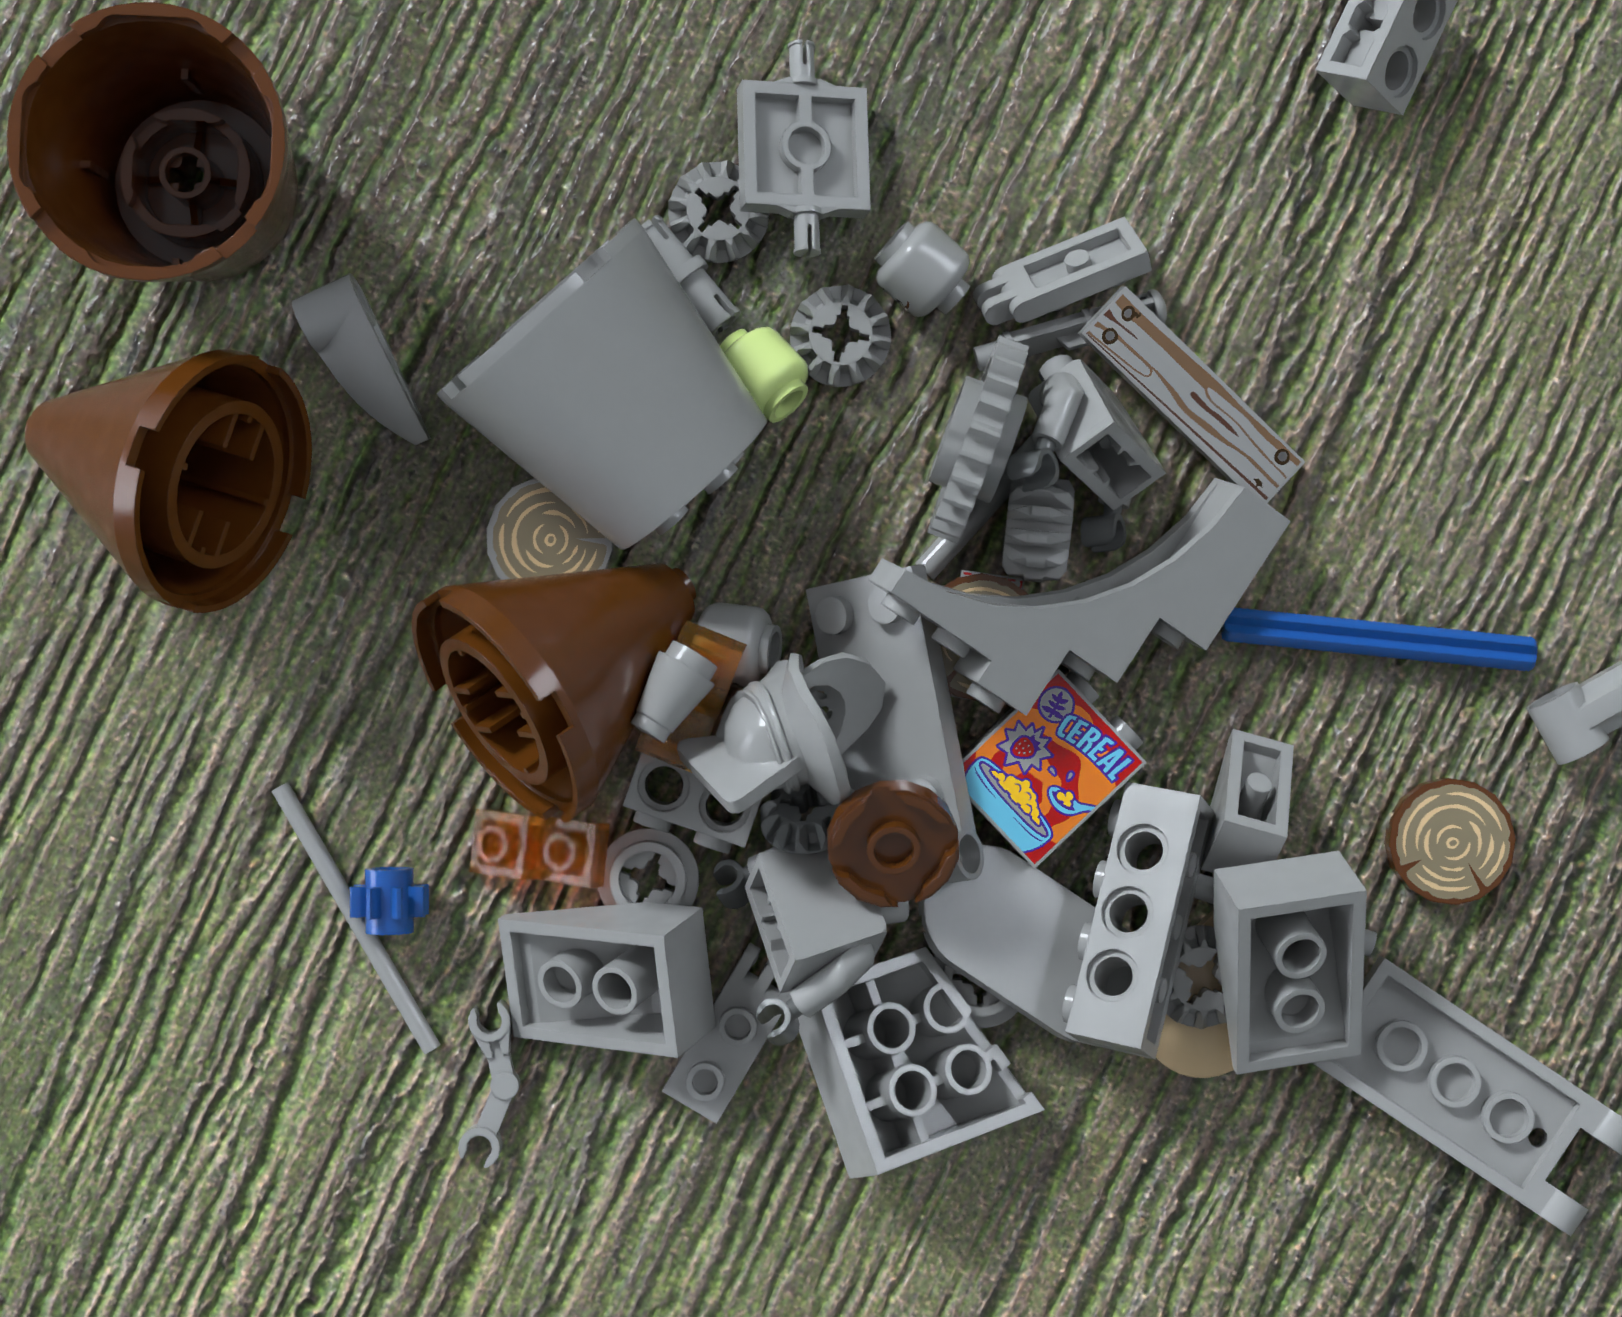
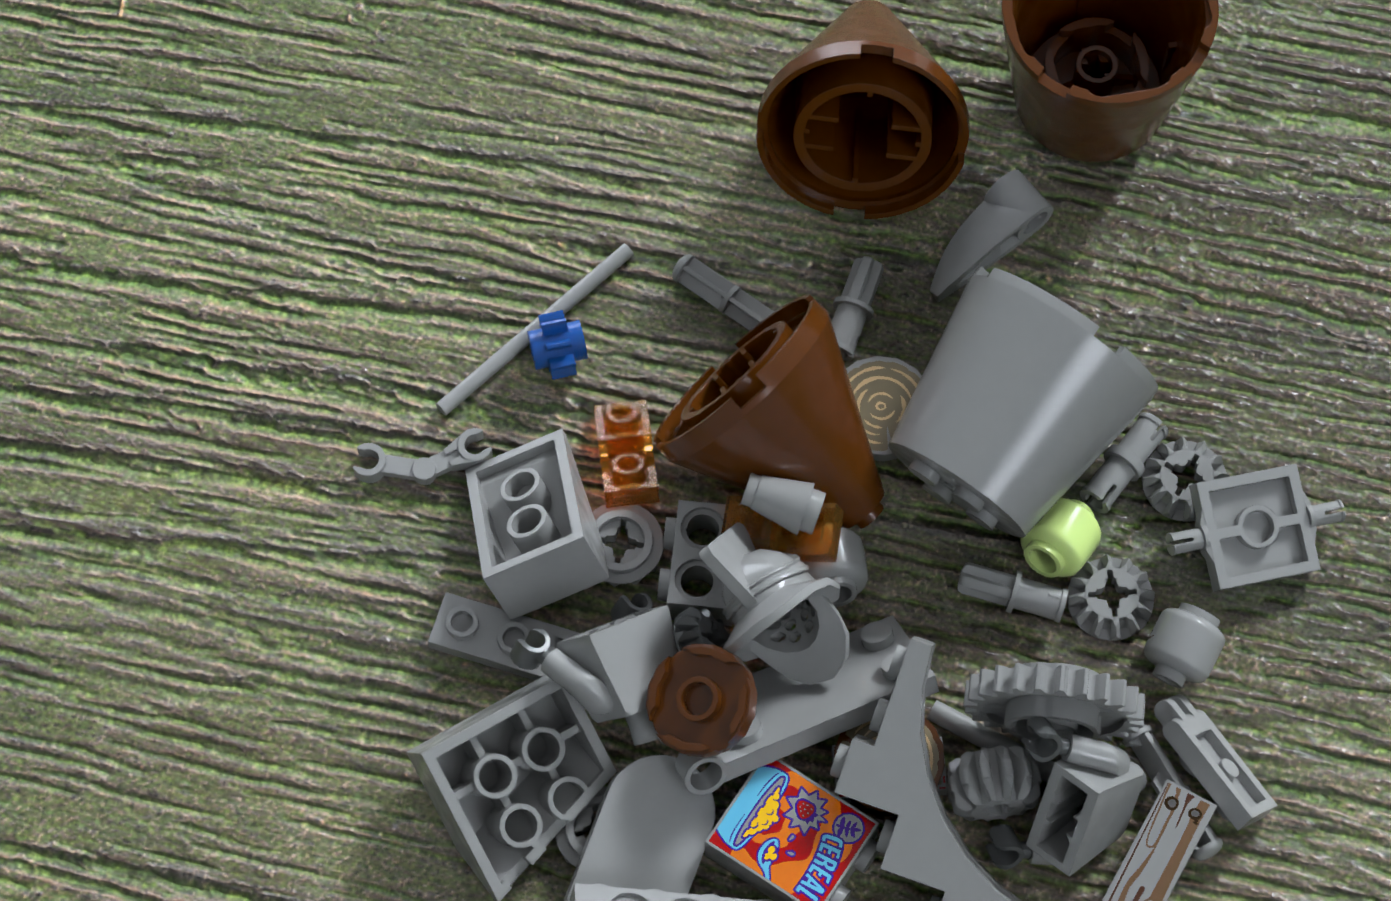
camera: 80 degrees right, 20 degrees down
none -> light grey piece [672,254,774,331]
none -> light grey axle [831,256,884,361]
none -> light grey axle [957,562,1068,623]

